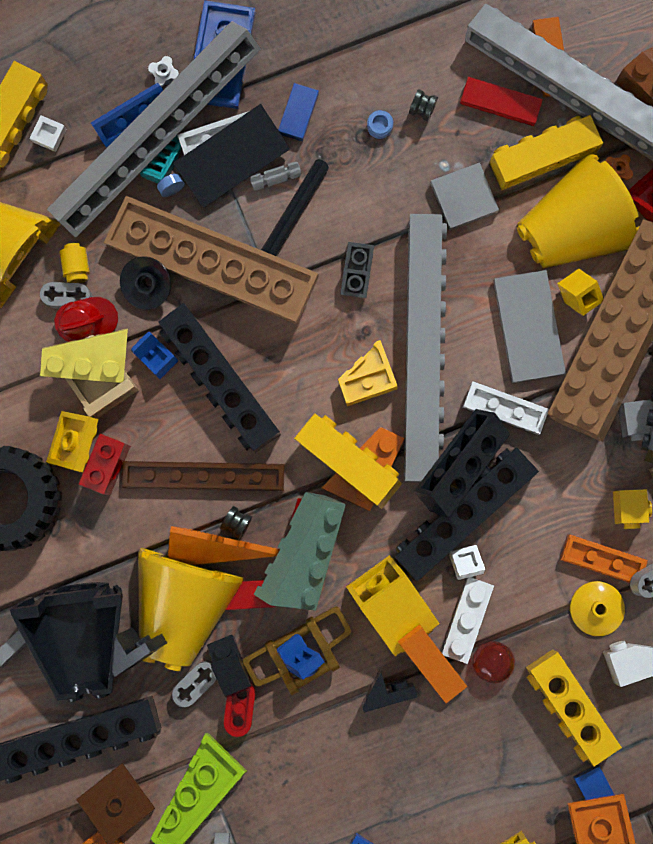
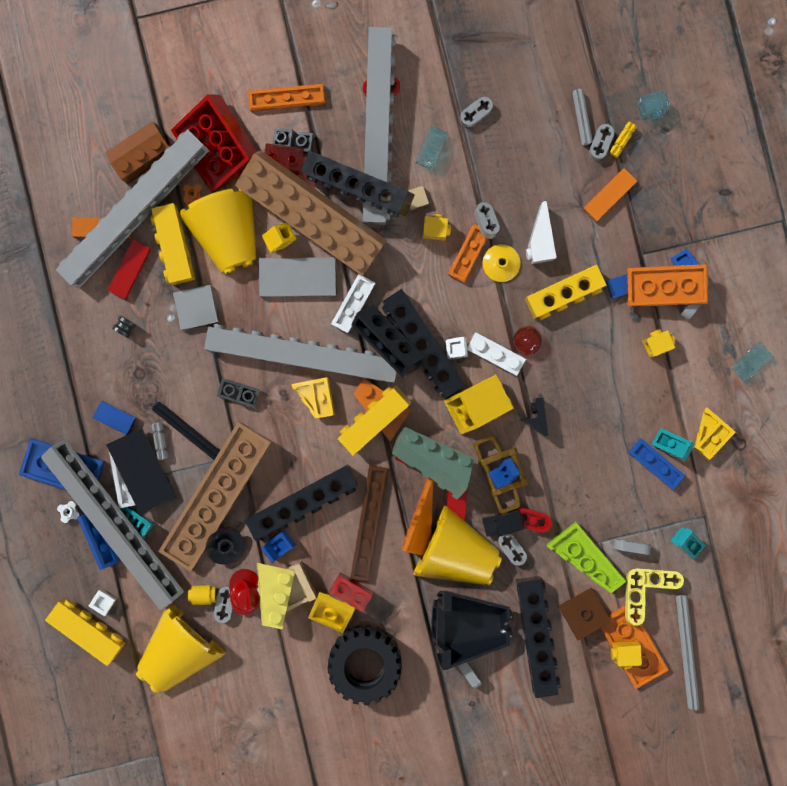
camera: 80 degrees left, 5 degrees up
black slope [112,628,167,677] -> none
medium blue tile [157,174,185,197] -> none
pearl dark grey wheel [220,506,252,540] -> none
medium blue tile [367,110,393,139] -> none
orange tile [398,624,468,703] -> none

